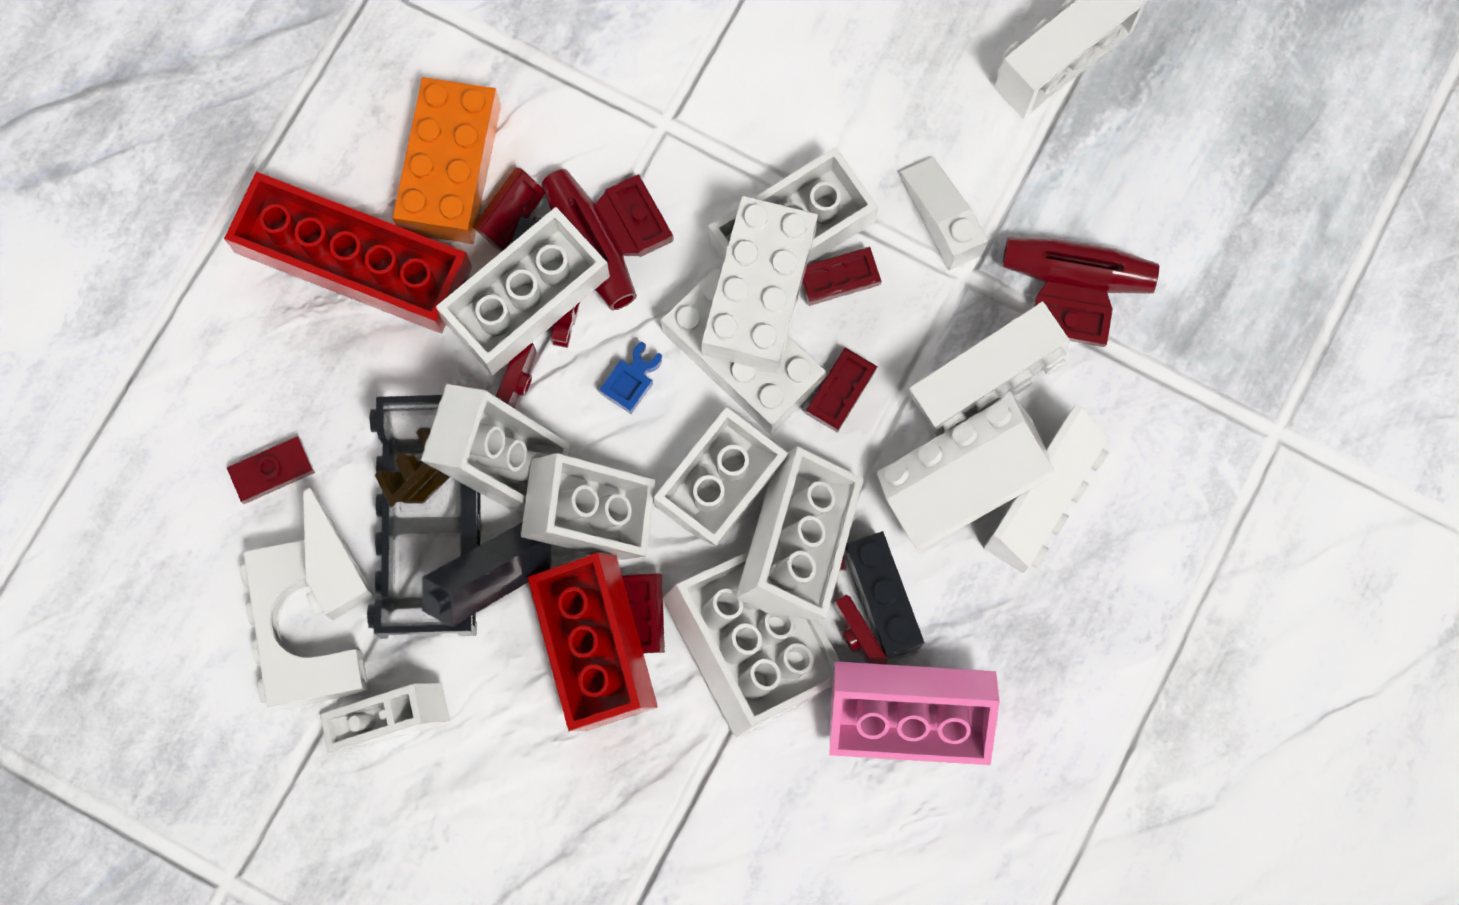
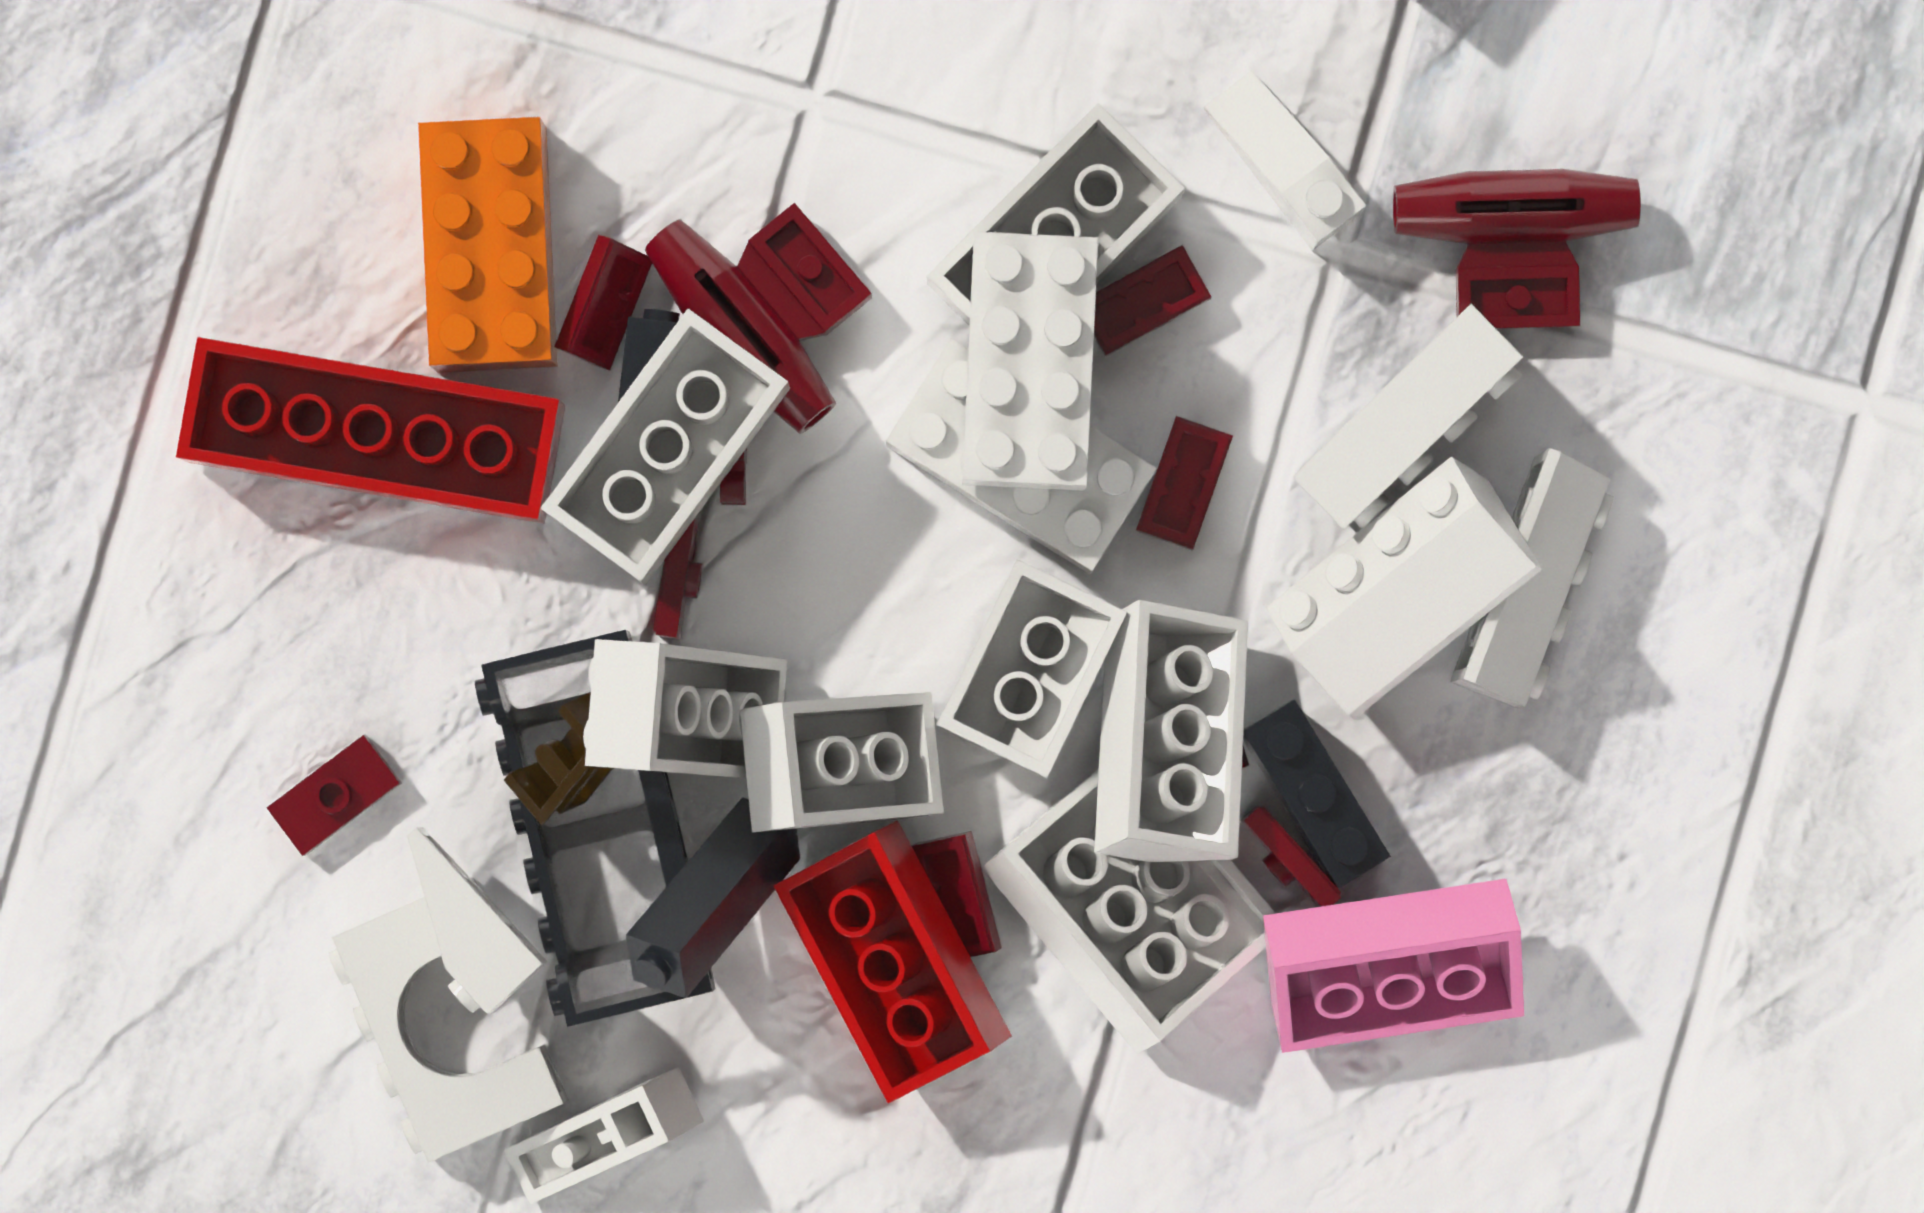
camera: 15 degrees left, 10 degrees up
blue plate [599,342,662,415] -> none

